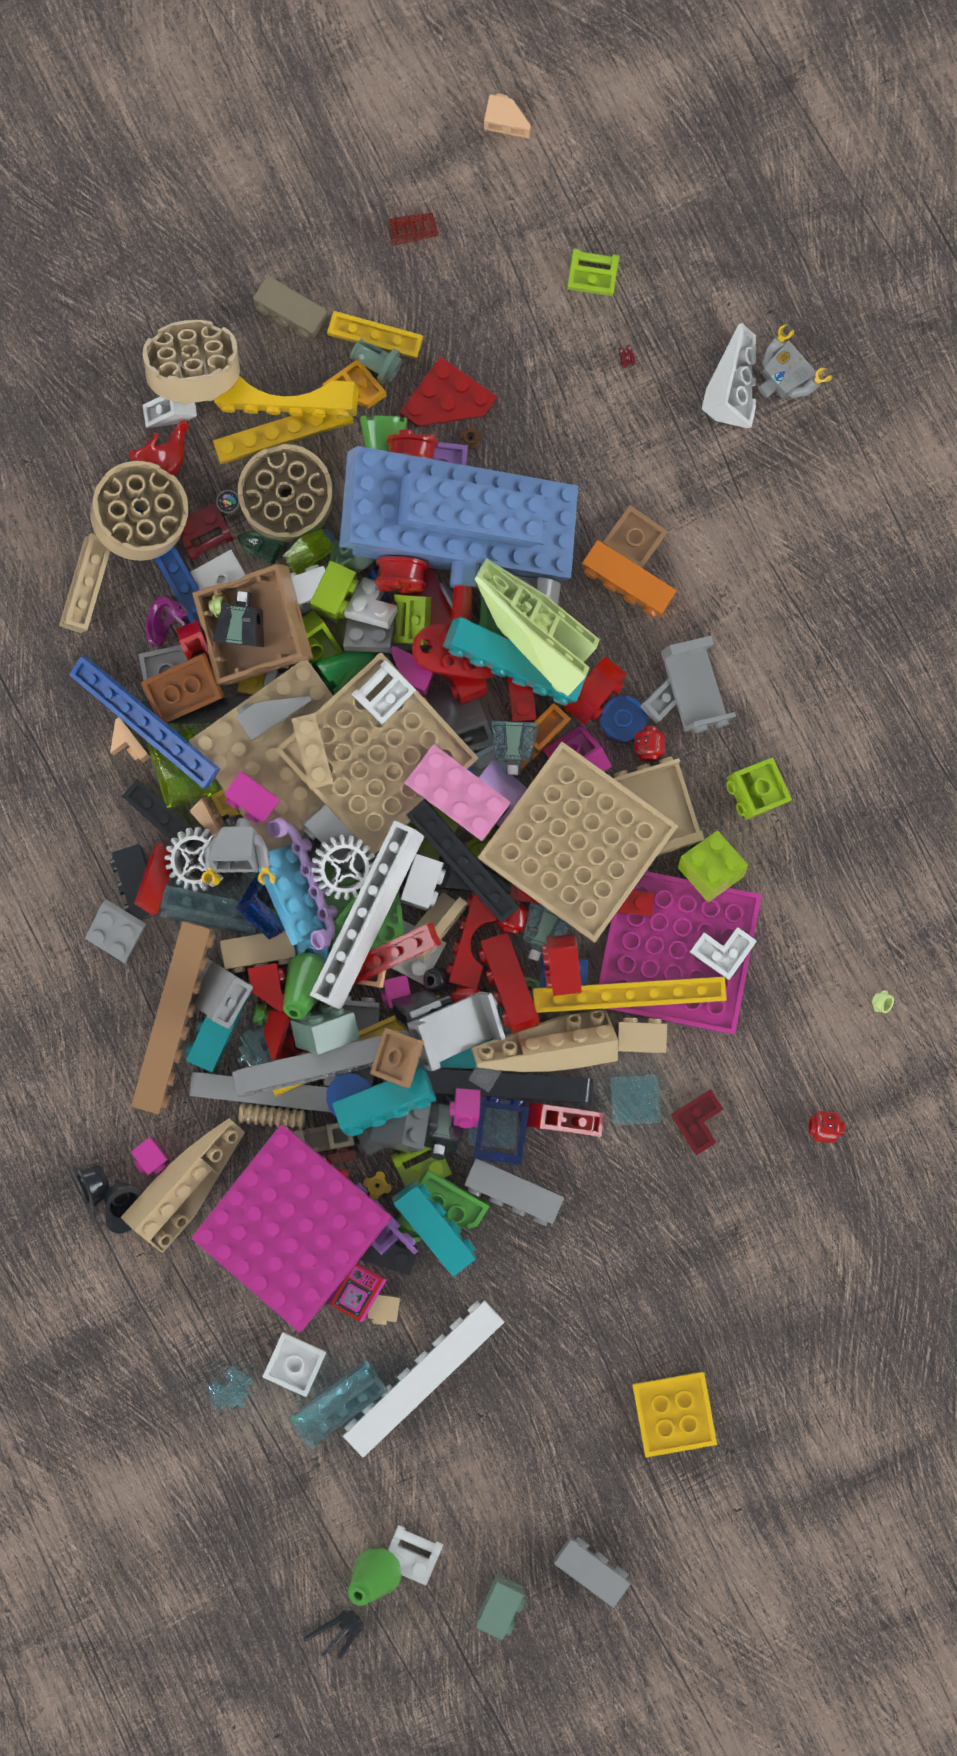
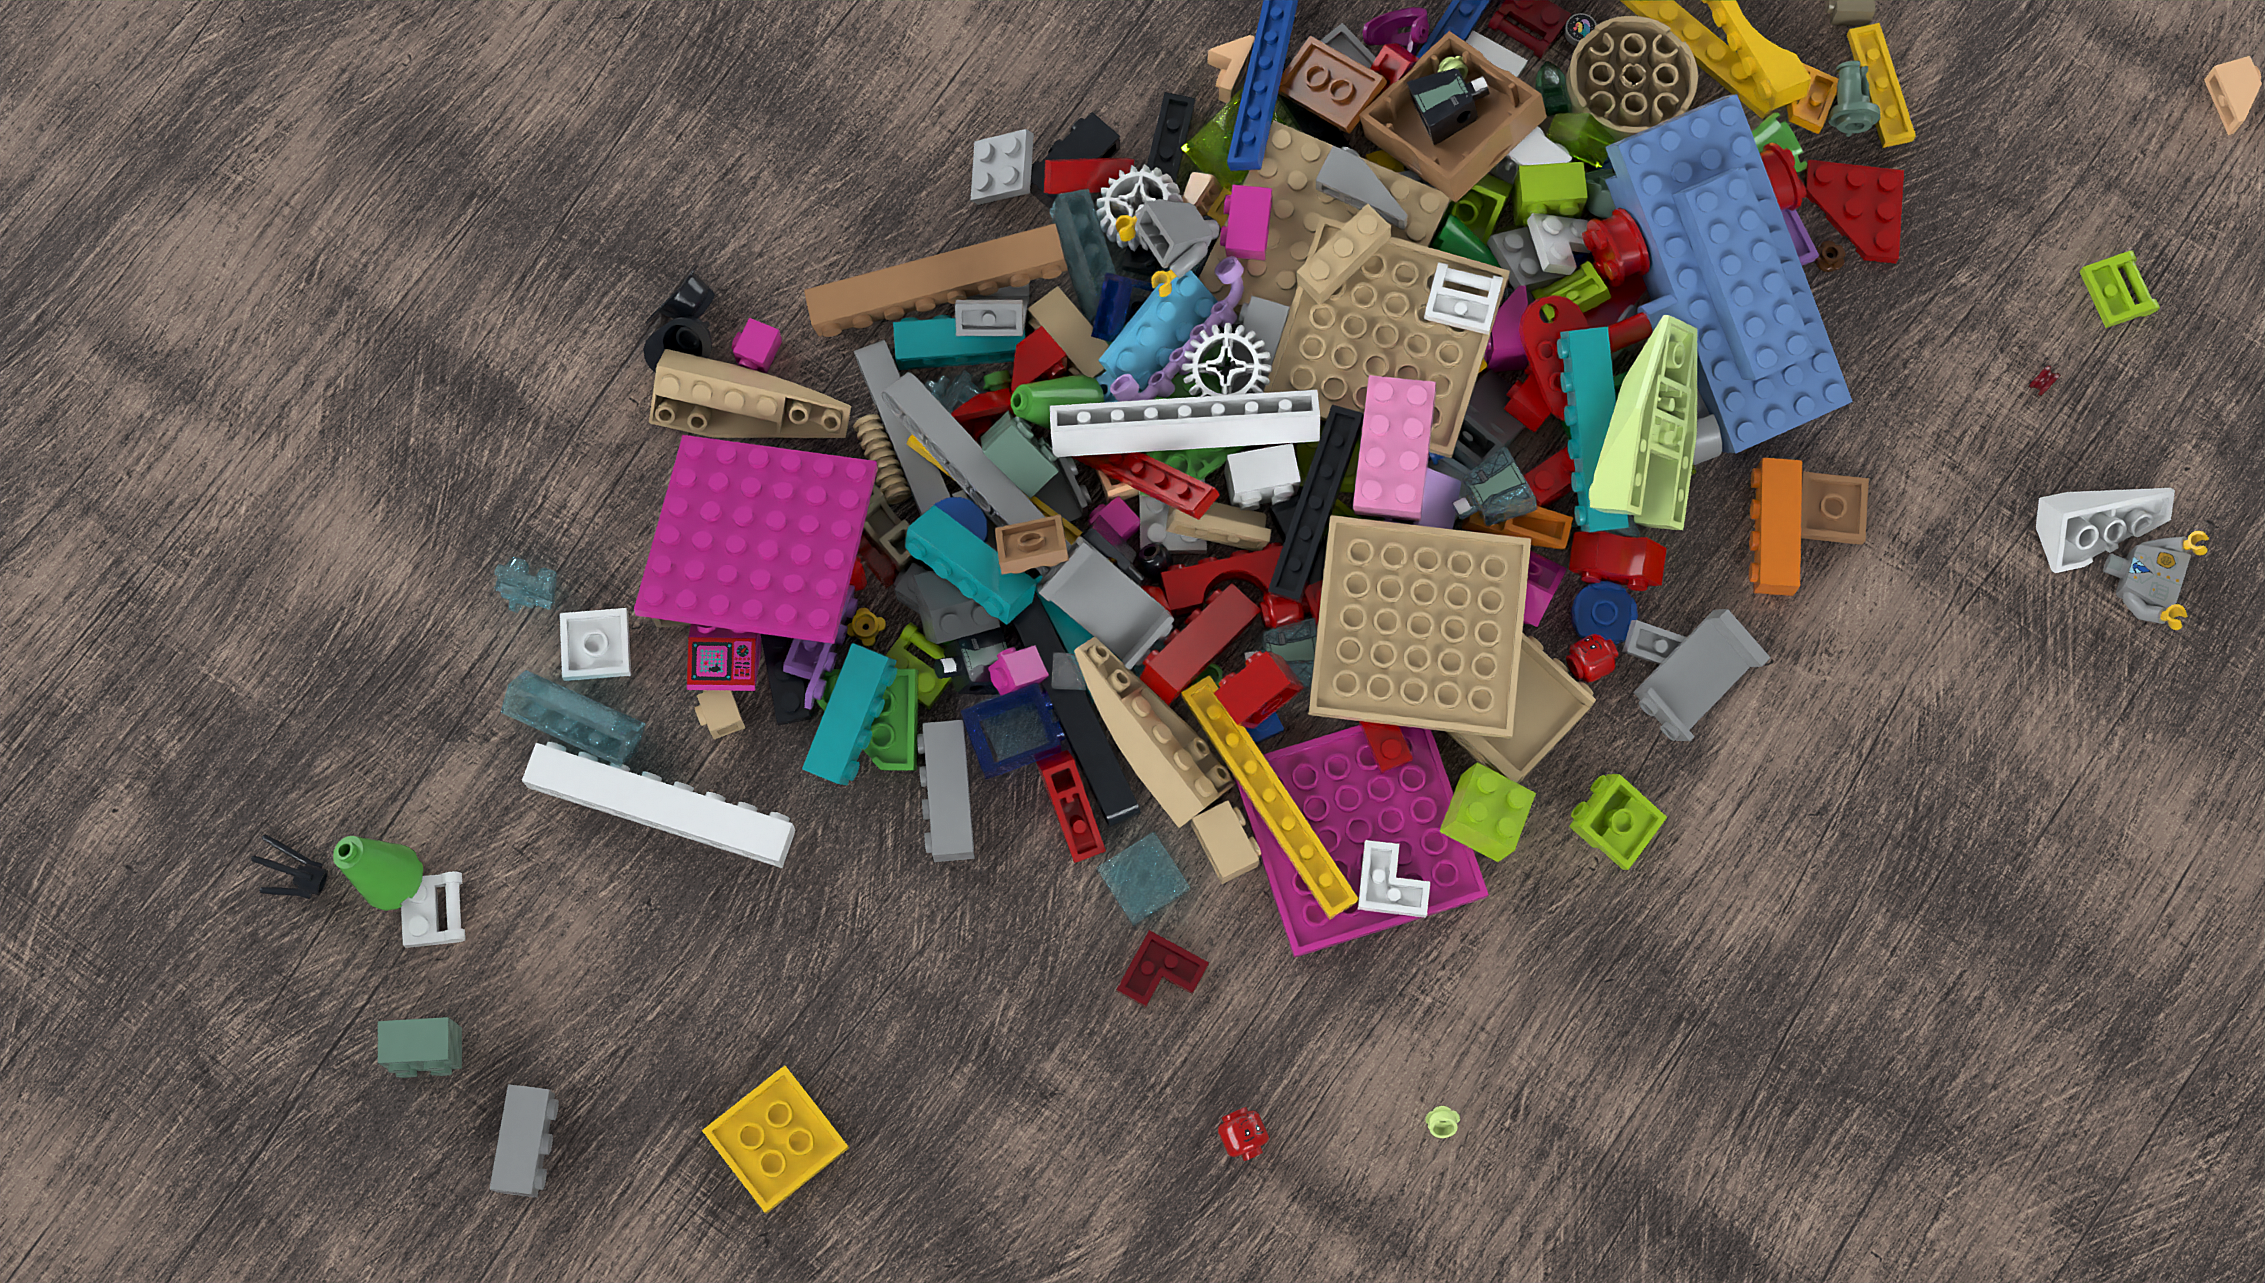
camera: 60 degrees right, 10 degrees down
clear red slope [388,213,439,246] -> none

